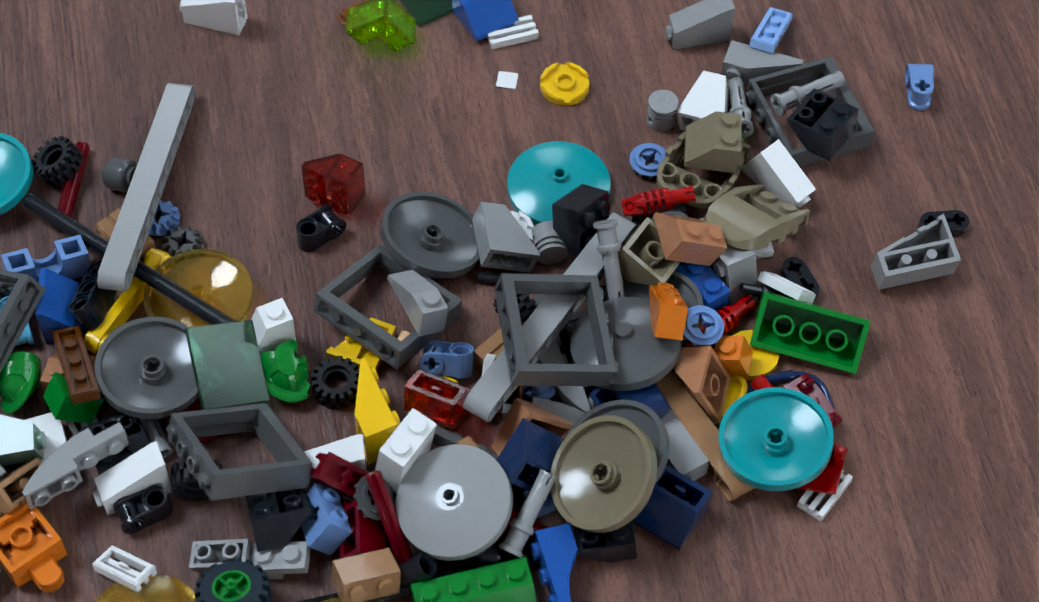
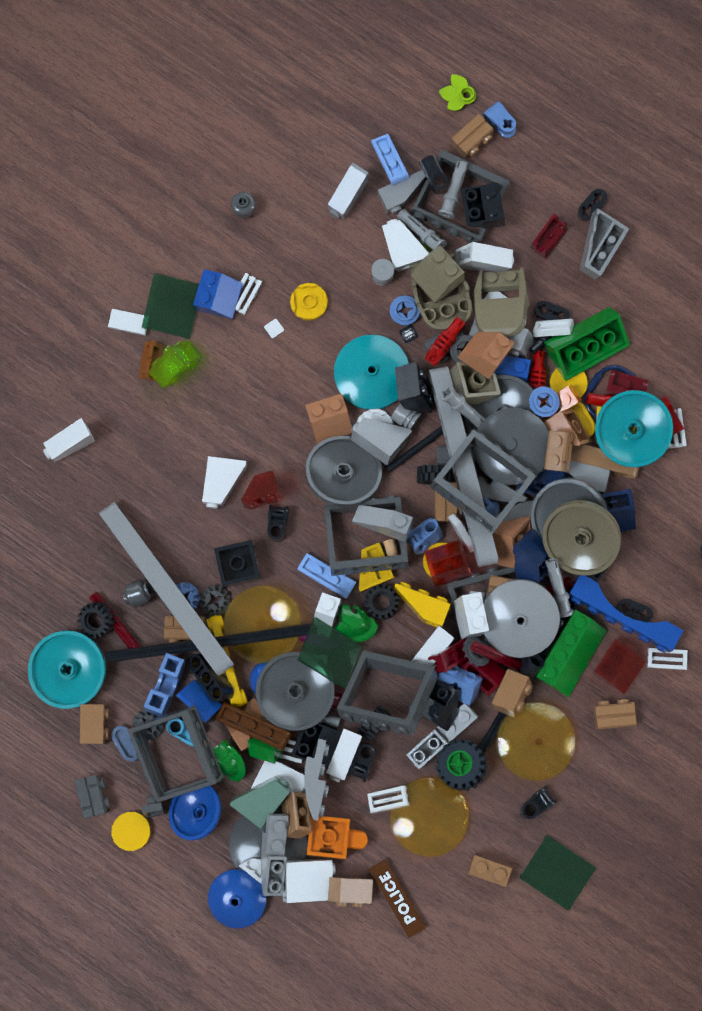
camera: 40 degrees left, 25 degrees up
orange slope [649,282,688,341] -> none
none -> white slope [202,456,247,509]
none -> black brick [214,540,261,588]
none -> light blue tile [297,553,356,599]
none -> nougat slope [305,393,352,444]
none -> black sticker [399,325,418,344]
none -> black piece [419,154,448,194]
none -> lime plate [439,74,476,111]
none -> medium nougat brick [450,114,494,159]
none -> dark red hinge [530,214,568,259]
none -> medium nougat brick [544,430,574,472]

